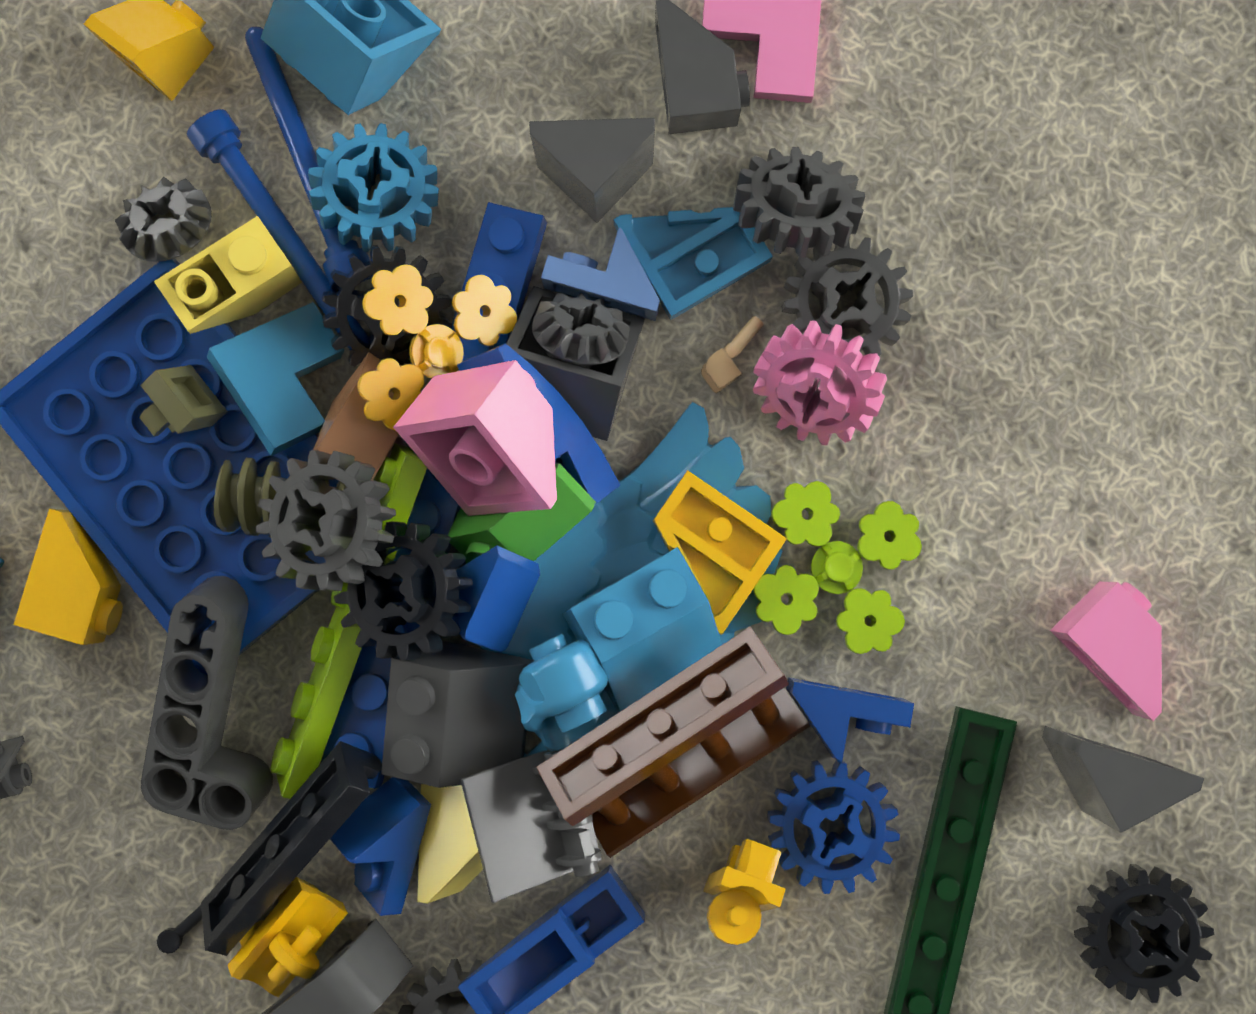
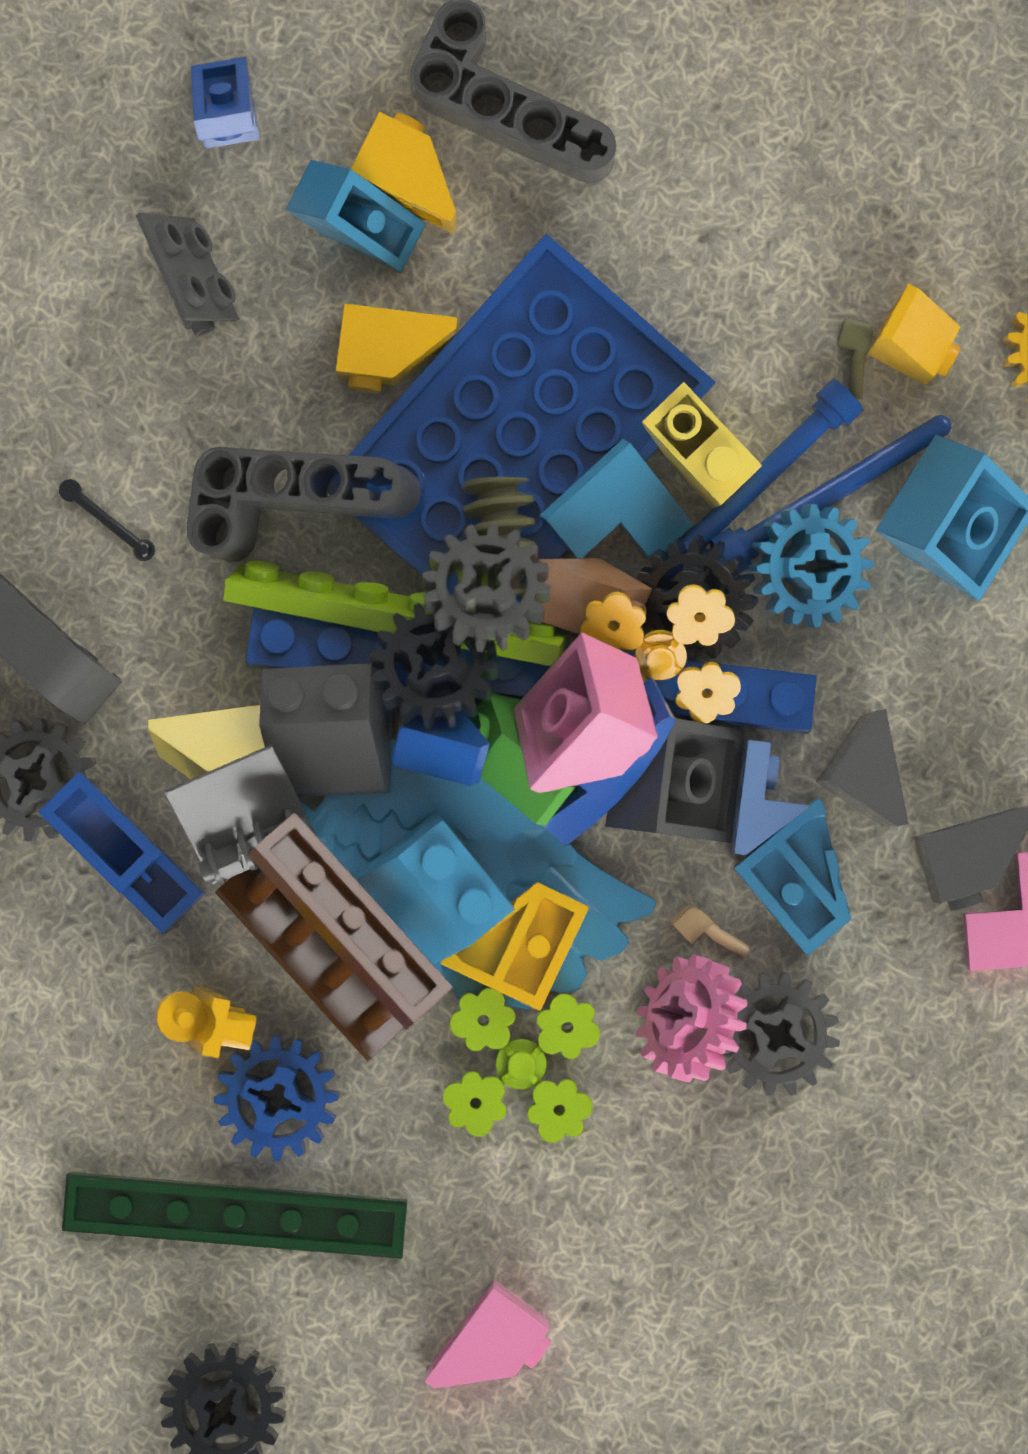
camera: 80 degrees right, 0 degrees up
dark grey gear [115,177,212,262] -> none
olive tile [139,365,228,437] -> none
black hinge [201,741,382,956] -> none
yellow hips [227,877,348,998] -> none
blue slope [330,777,431,916] -> none
dark azure head [515,633,608,751] -> none
dark grey gear [532,293,630,364] -> none
dark grey gear [733,147,865,258] -> none
blue slope [786,677,914,764] -> none
dark grey slope [1042,726,1204,833] -> none
none -> olive hand [837,318,873,399]

